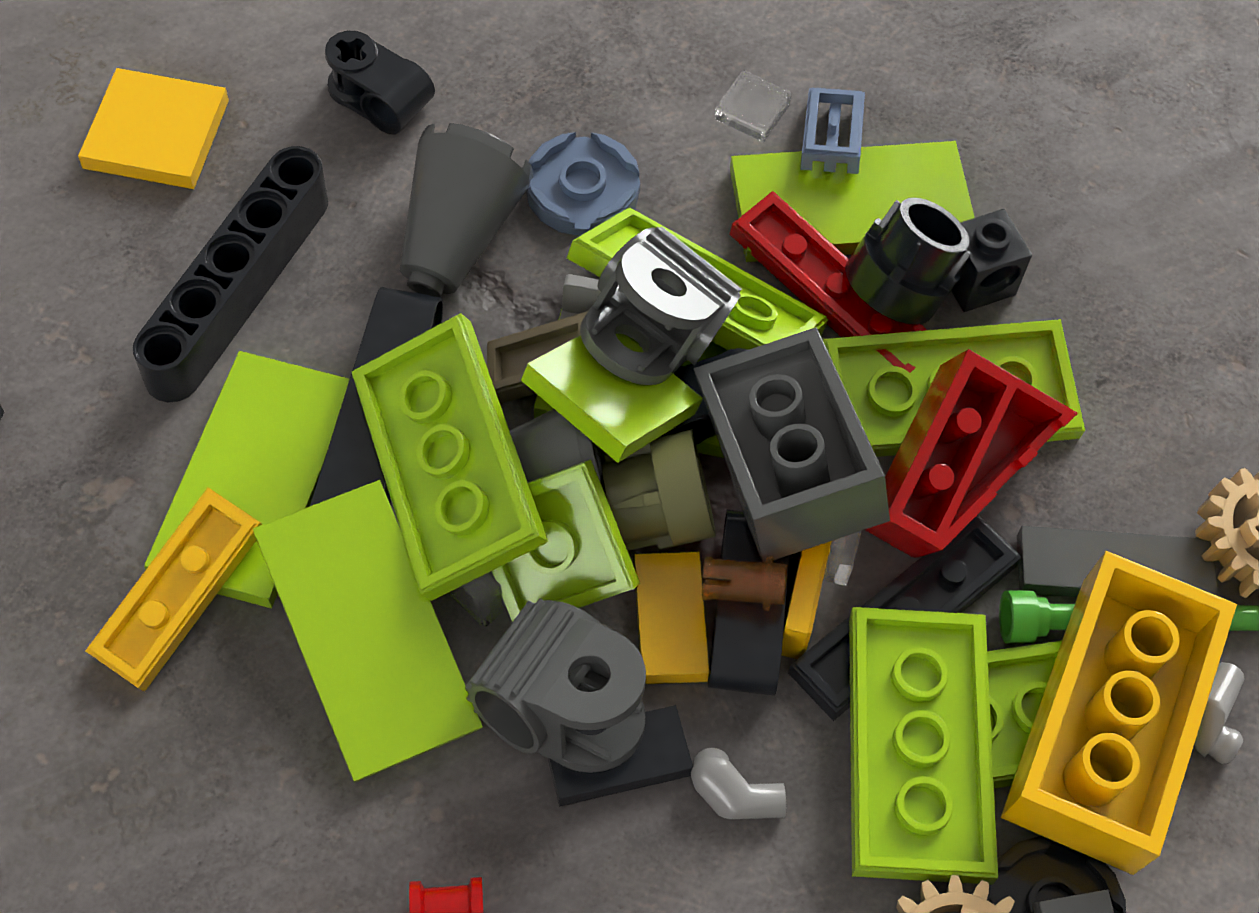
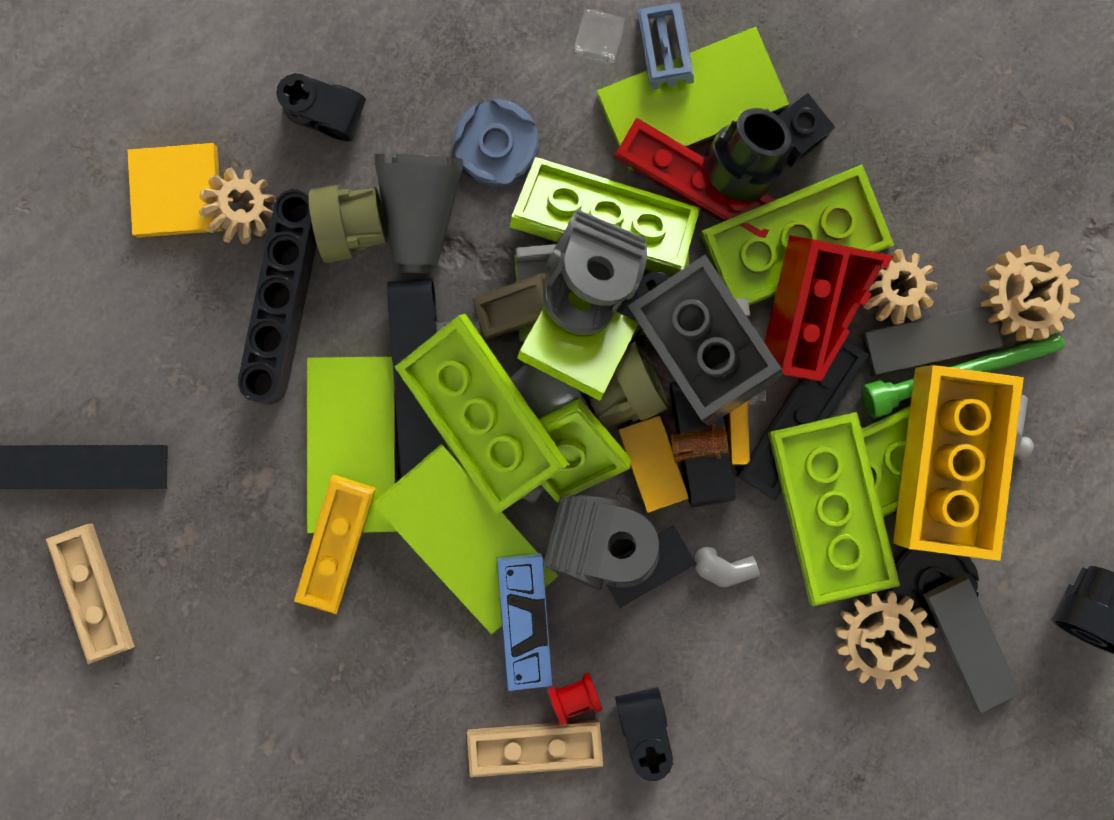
camera: 10 degrees left, 25 degrees up
none -> tan gear [199,167,276,244]
none -> olive piece [309,184,388,264]
none -> medium blue tile [496,553,552,691]
none -> tan gear [864,249,938,325]

